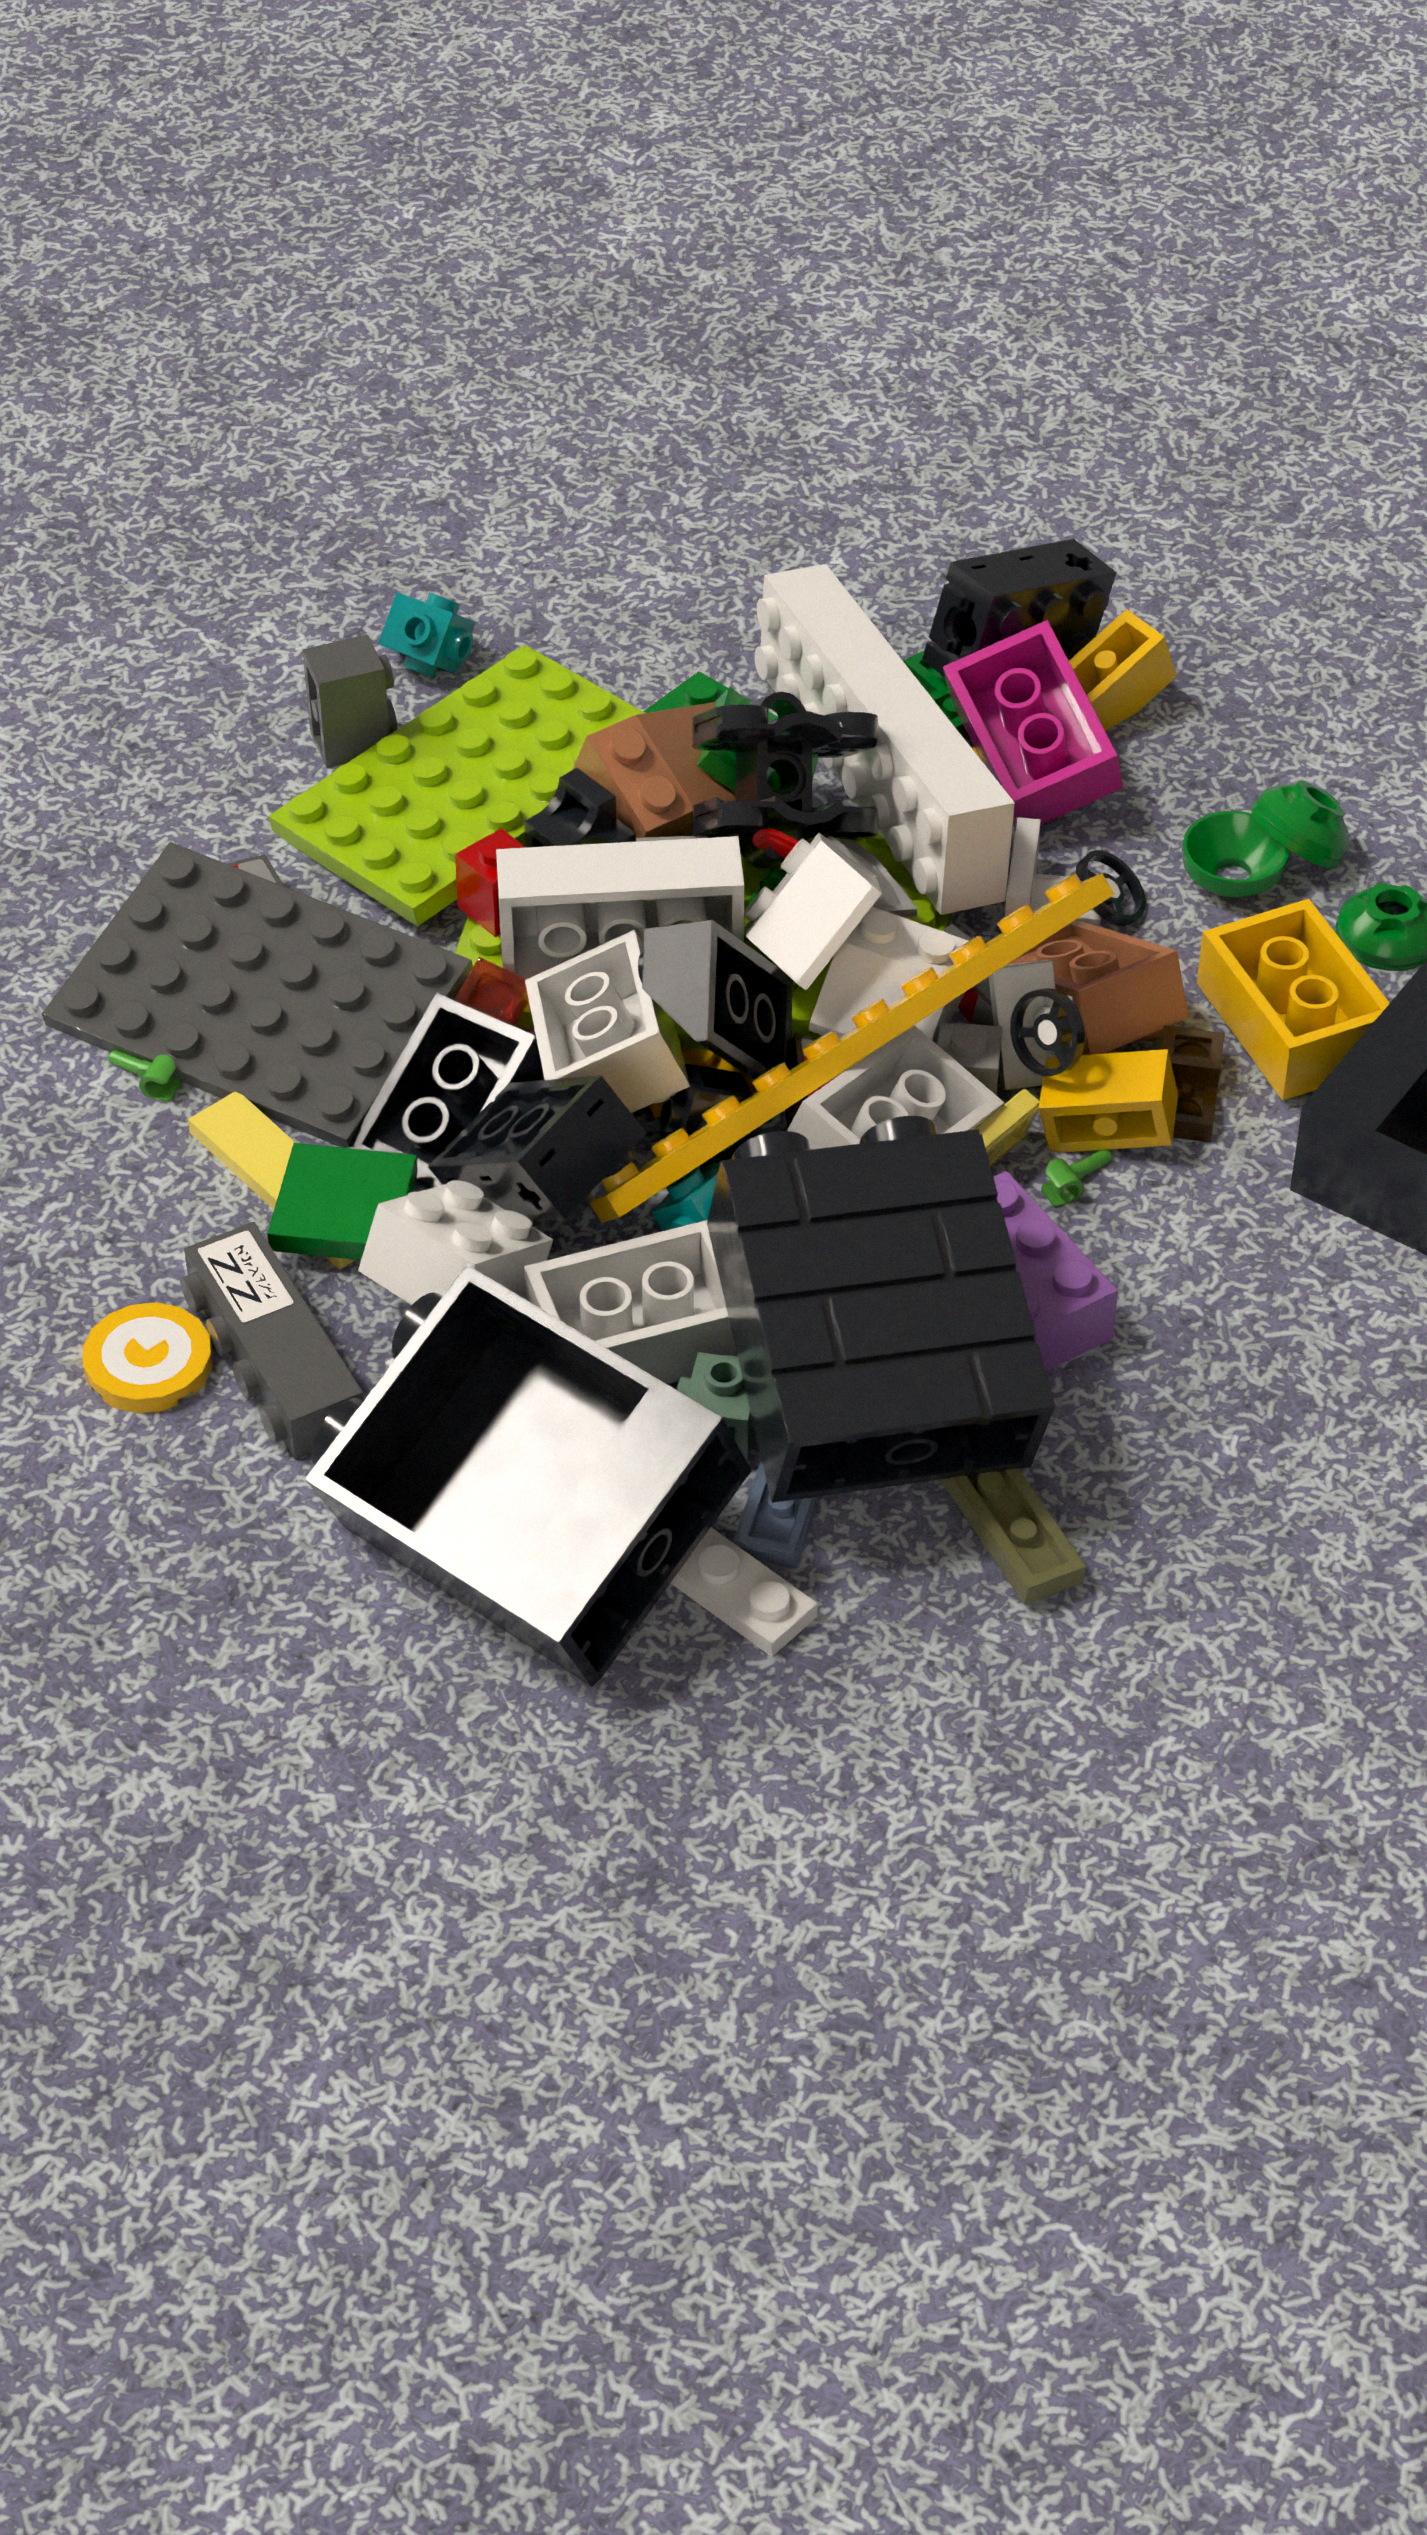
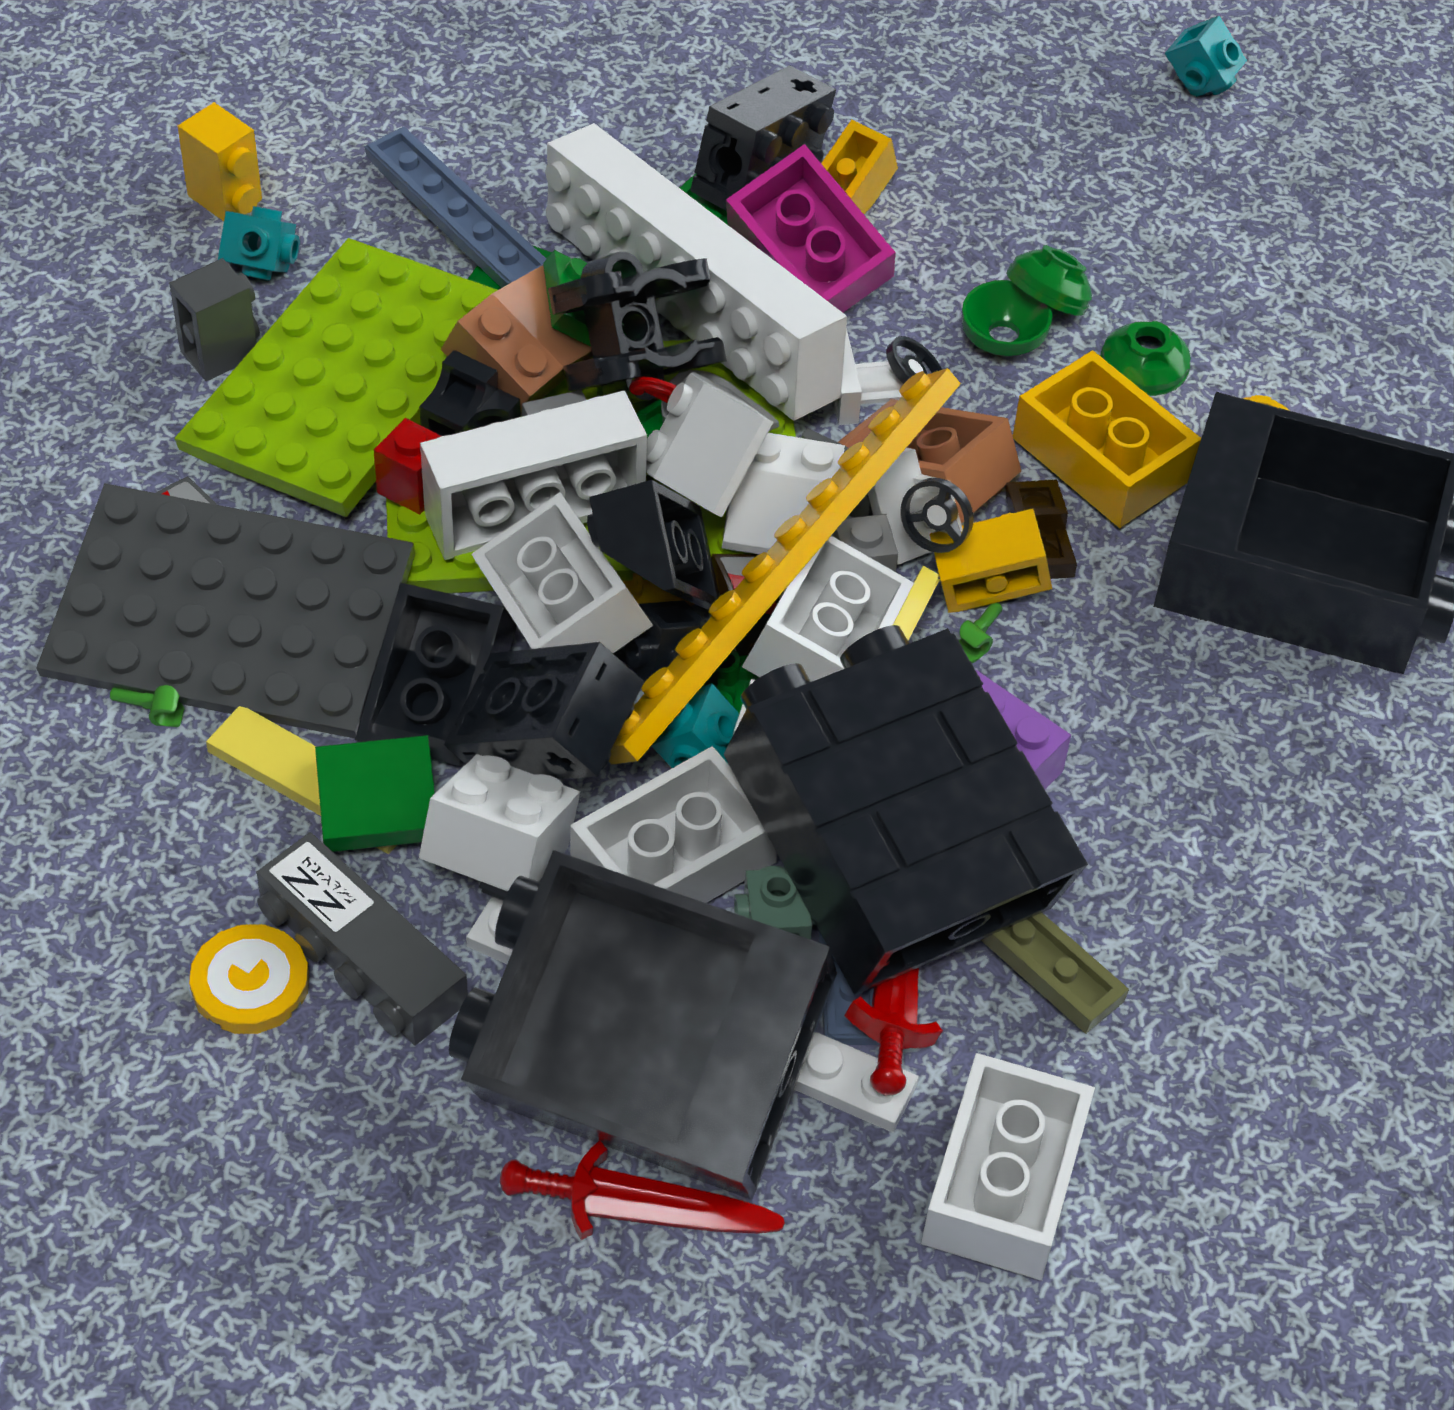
camera: 20 degrees left, 5 degrees up
clear red plate [454,957,529,1027] -> none
none -> yellow brick [177,102,262,221]
none -> sand blue tile [364,127,546,288]
none -> red sword [500,1141,785,1240]
none -> red sword [844,967,943,1096]
none -> white brick [921,1053,1095,1281]

